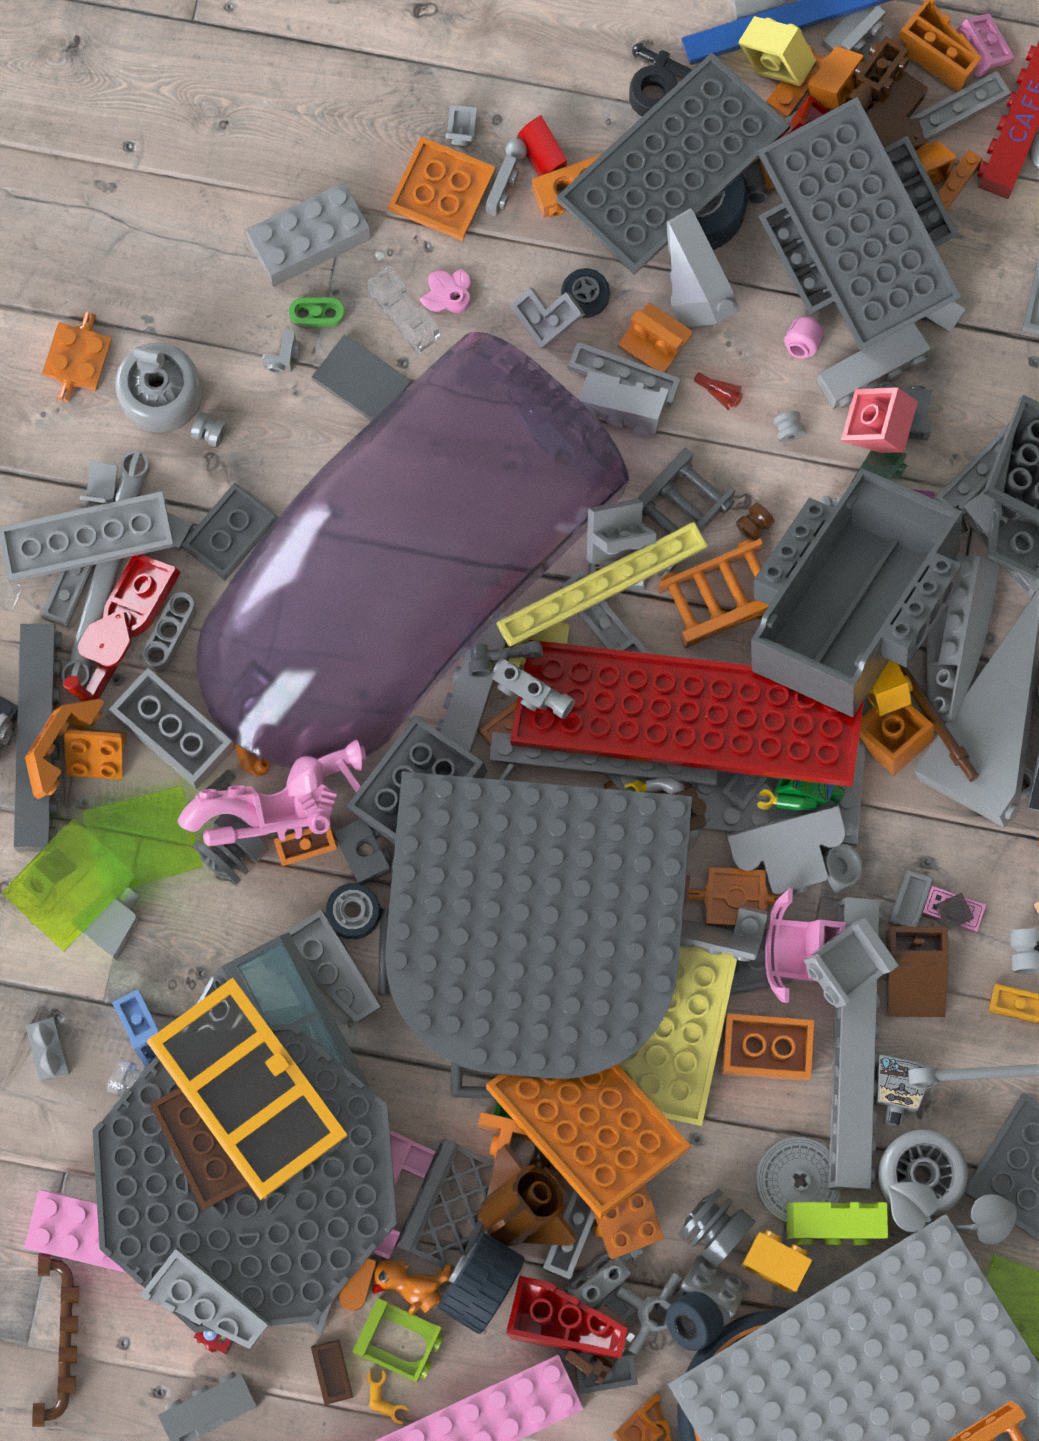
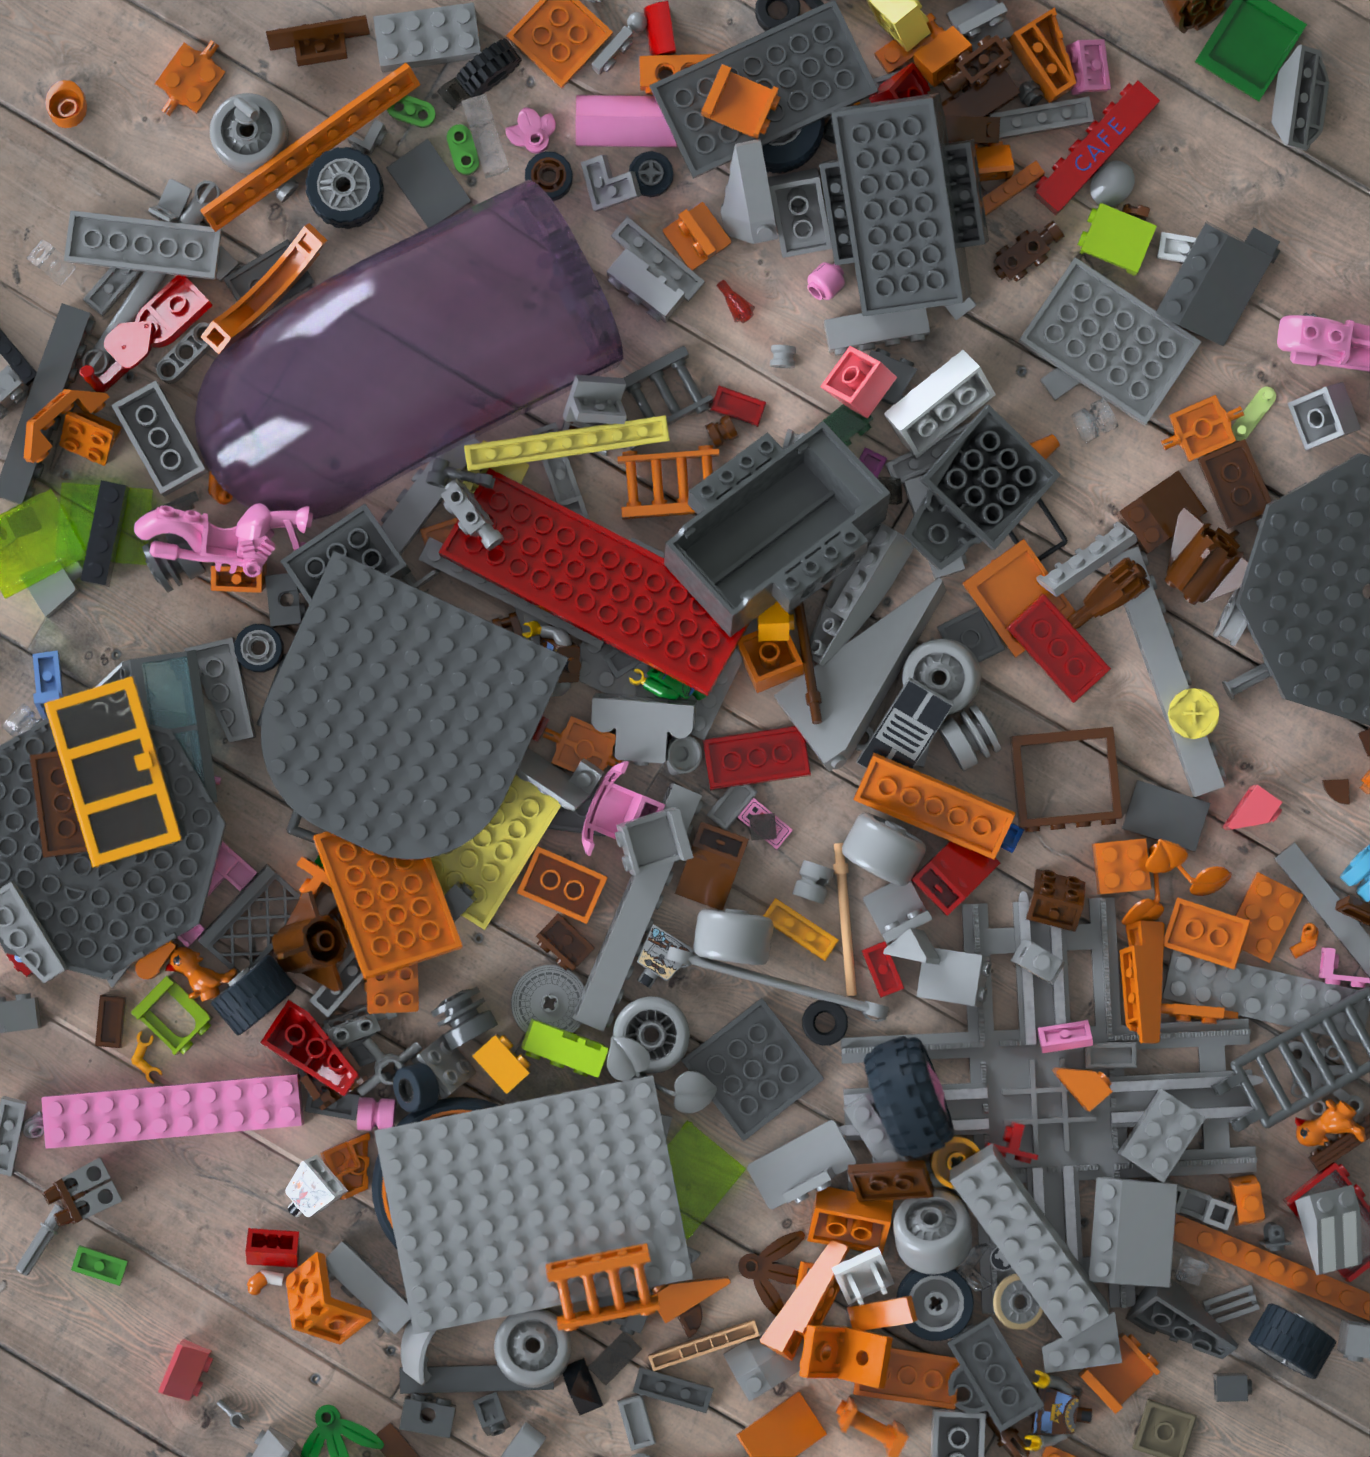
camera: 20 degrees right, 10 degrees up
none -> black brick [81,480,130,588]
none -> orange plate [200,63,421,232]
none -> orange arch [201,223,328,354]
none -> reddish brown bracket [266,15,370,67]
none -> wheel [305,147,384,229]
none -> bright pink wheel [357,1097,396,1131]
none -> clear smoke plate [437,77,471,110]
none -> dark grey brick [444,881,477,922]
none -> bright green plate [447,124,479,175]
none -> black tyre [456,38,522,98]
none -> wheel [525,151,573,202]
none -> reddish brown bracket [536,913,595,971]
none -> bright pink slope [576,95,677,148]
none -> light grey wheel [693,908,773,965]
none -> orange panel [701,64,781,139]
none -> red tile [703,726,811,791]
none -> red tile [710,386,767,427]
none -> light grey slope [768,168,832,258]
none -> white brick [884,350,996,458]
none -> reddish brown brick [993,220,1065,282]
none -> dark grey plate [1019,81,1044,107]

